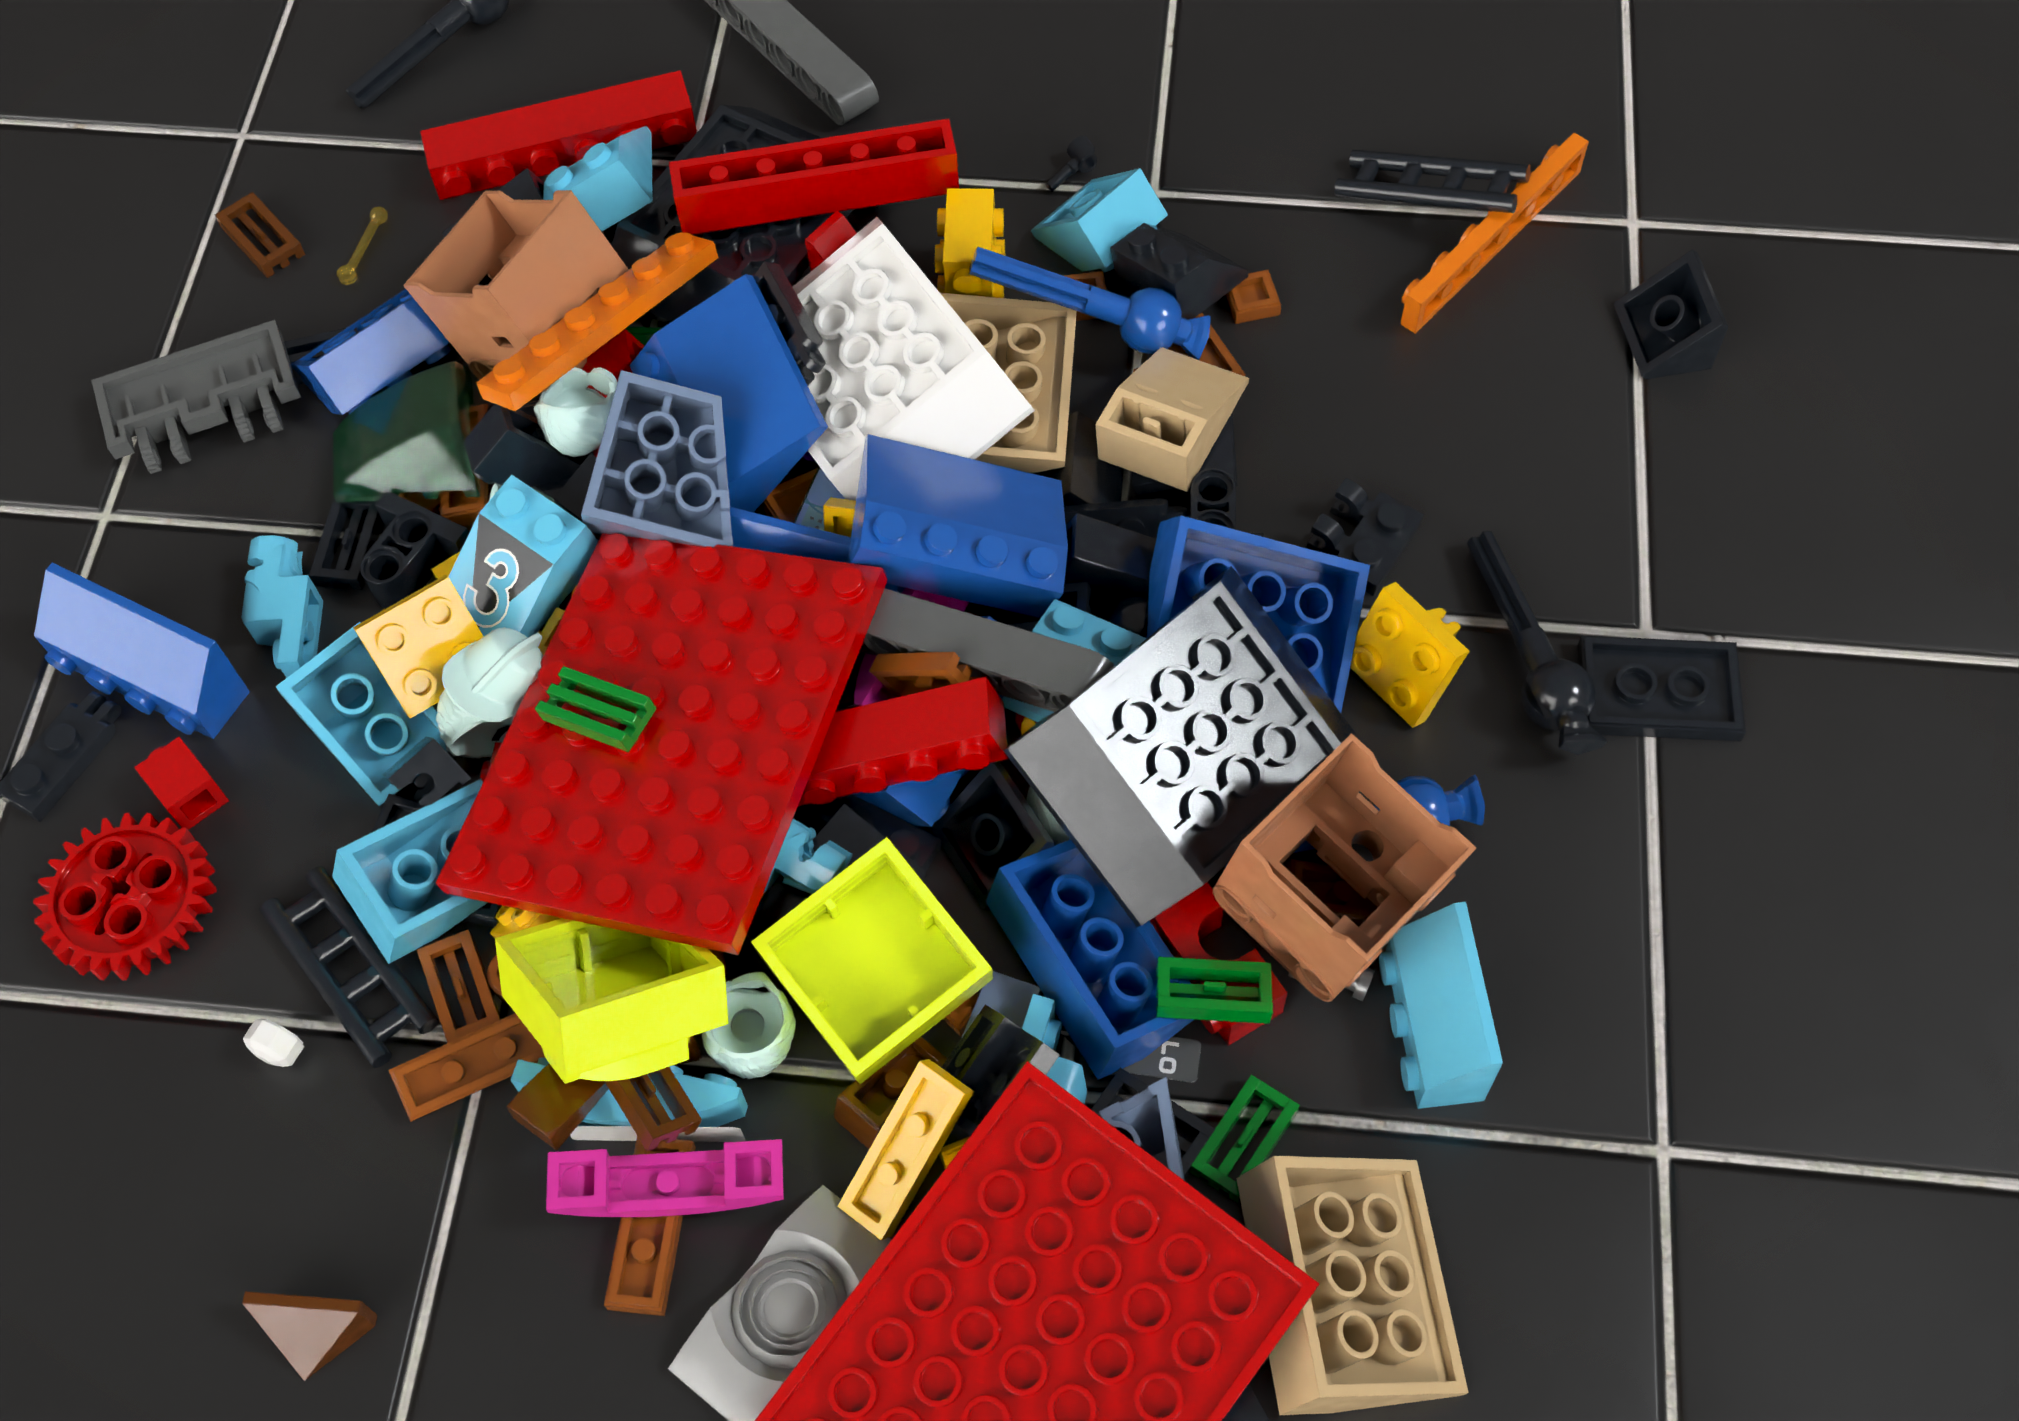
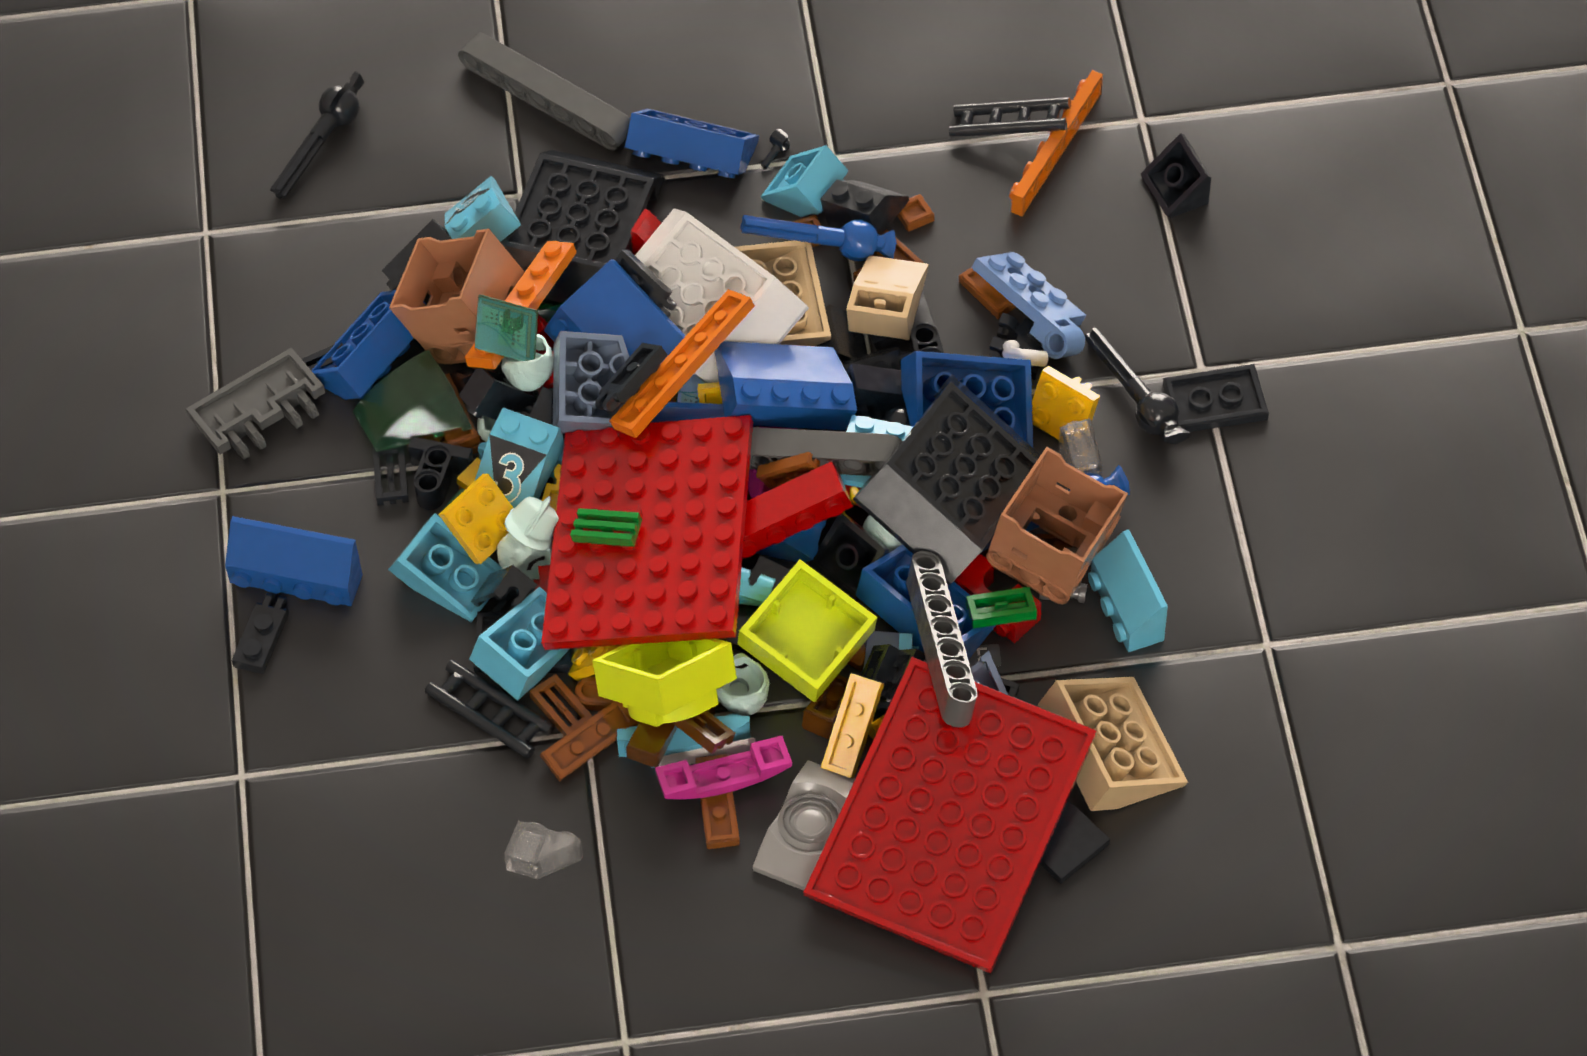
camera: 15 degrees left, 5 degrees down
red gear [33,813,217,981] -> none
red brick [134,737,229,830] -> none
reddish brown tile [215,192,306,278] -> none
medium azure plate [241,535,323,678] -> none
slope [242,1291,377,1381] -> none
white tile [243,1018,304,1067] -> none
clear yellow hinge [337,206,388,285] -> none
red brick [420,70,697,200] -> none
red brick [669,118,959,235] -> none
yellow brick [935,188,1005,298] -> none
green tile [1190,1074,1300,1203] -> none
none -> clear green piece [475,294,538,361]
none -> clear slope [504,820,583,879]
none -> black hinge [595,343,668,412]
none -> orange plate [609,289,755,438]
none -> blue slope [625,109,759,178]
none -> dark grey beam [906,551,977,727]
none -> dark orange tile [959,268,1016,319]
none -> medium blue hinge [971,252,1086,359]
none -> white arm [1002,340,1048,367]
none -> clear slope [1059,418,1103,476]

